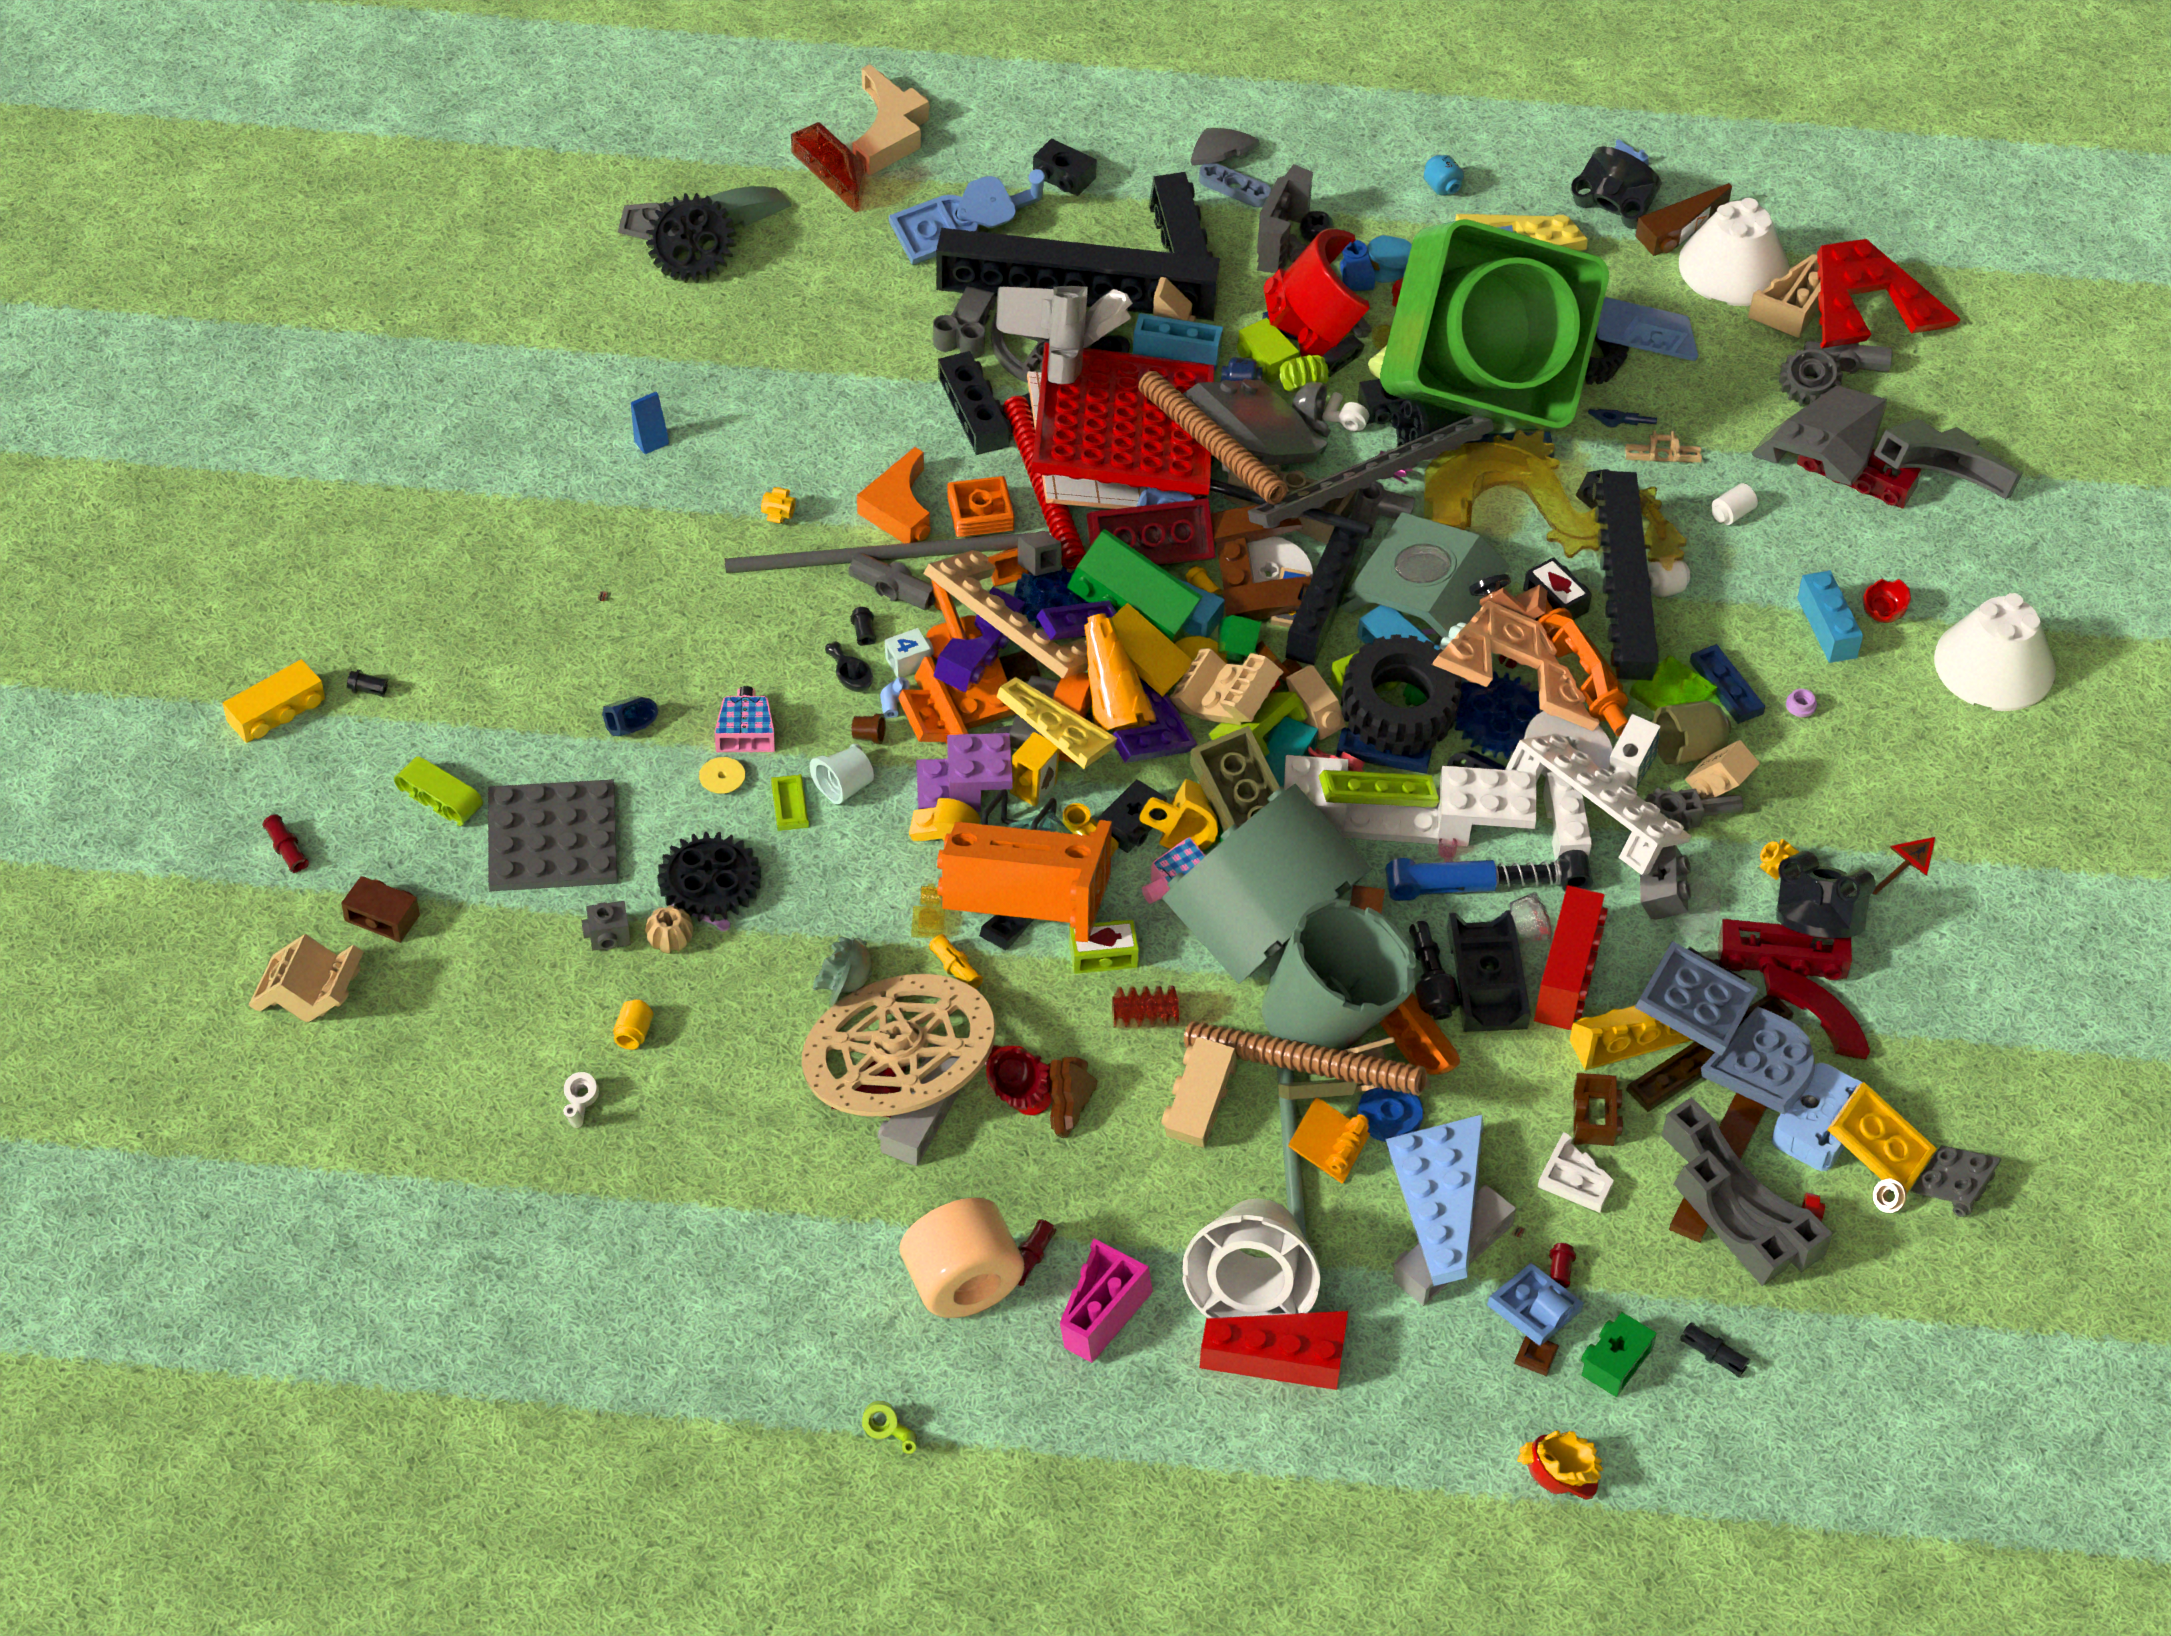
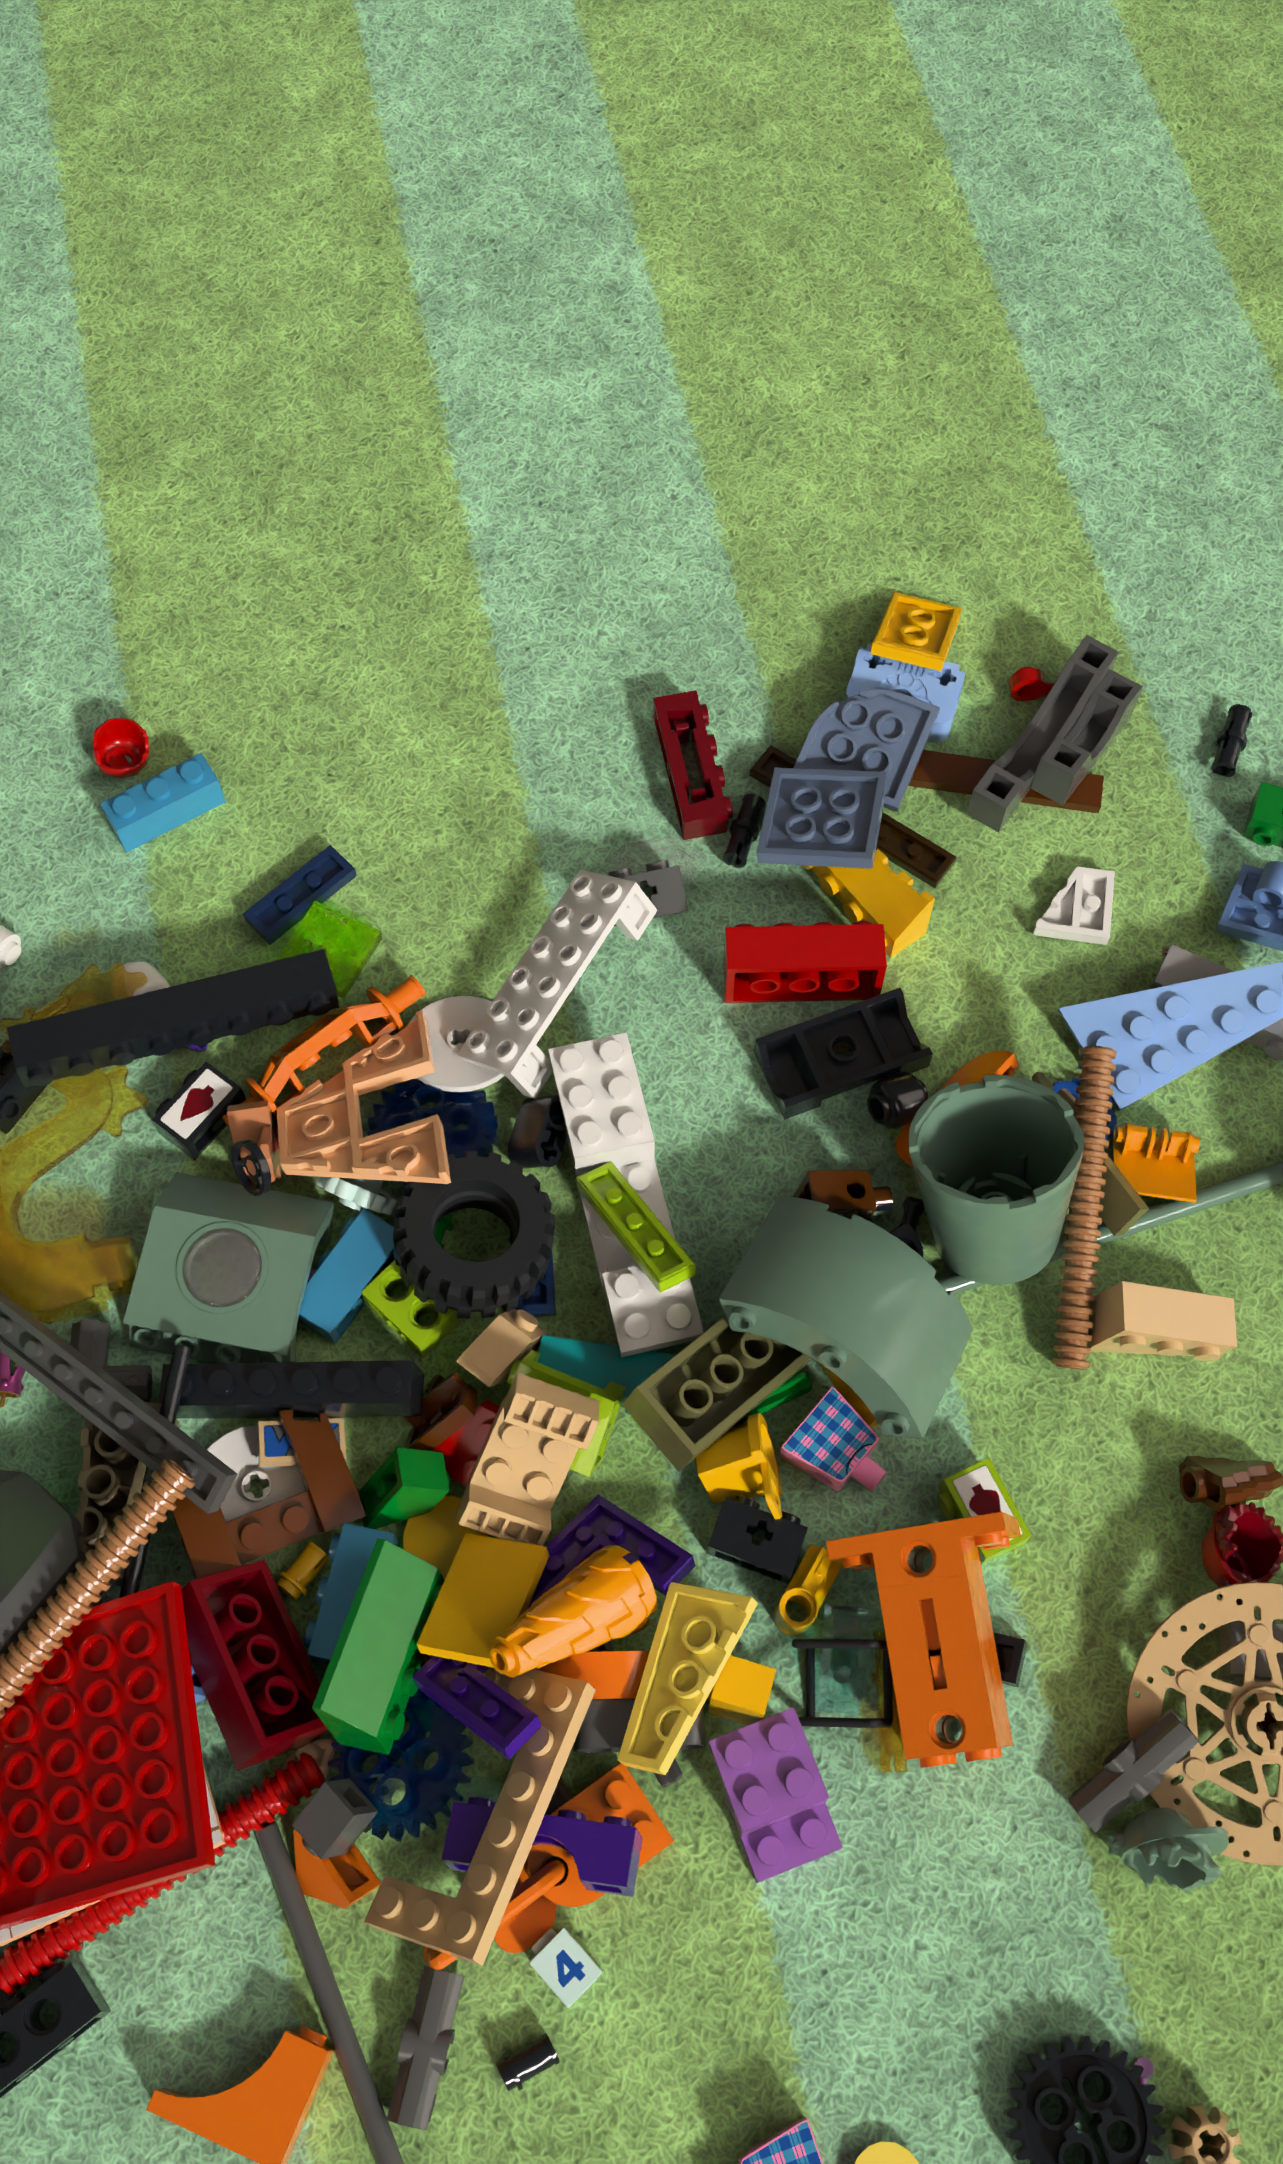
camera: 105 degrees left, 15 degrees up
lime tile [771,774,809,831] -> none
light aqua hat [810,744,874,804] -> none
black piece [825,641,873,692] -> none
reddish brown piece [851,713,886,744] -> none
light blue arm [880,677,910,718] -> none
orange bracket [898,657,969,744] -> none
yellow brick [909,798,981,841] -> none
clear yellow plate [911,883,945,938] -> none
yellow pin [929,934,983,989] -> none
orange brick [947,476,1014,537] -> none
clear red piece [1112,985,1179,1028] -> none
coral plate [1308,747,1365,772] -> none
piece [1385,850,1593,901] -> none
black pin [1409,921,1444,973] -> none
clear pink hand [1438,838,1457,862] -> none
clear hair [1509,892,1552,944] -> none
white arch [1543,772,1592,860] -> none
dark red pin [1549,1243,1576,1288] -> none
reddish brown window [1573,1073,1623,1146] -> none
white torso [1609,714,1661,789] -> none
dark grey gear [1644,786,1743,831] -> none
olive cylinder [1652,701,1731,766] -> none
tan brick [1685,740,1760,799] -> none
yellow gear [1759,839,1799,880] -> none
dark red tile [1763,964,1870,1060] -> none
black piece [1776,851,1876,938] -> none
lavender plate [1786,688,1817,717] -> none
piece [1872,837,1935,895] -> none
plate [1873,1179,1907,1213] -> none
dark grey hinge [1911,1145,2001,1217] -> none
white cone [1934,593,2056,711] -> none
none -> dark grey piece [1068,1708,1199,1833]

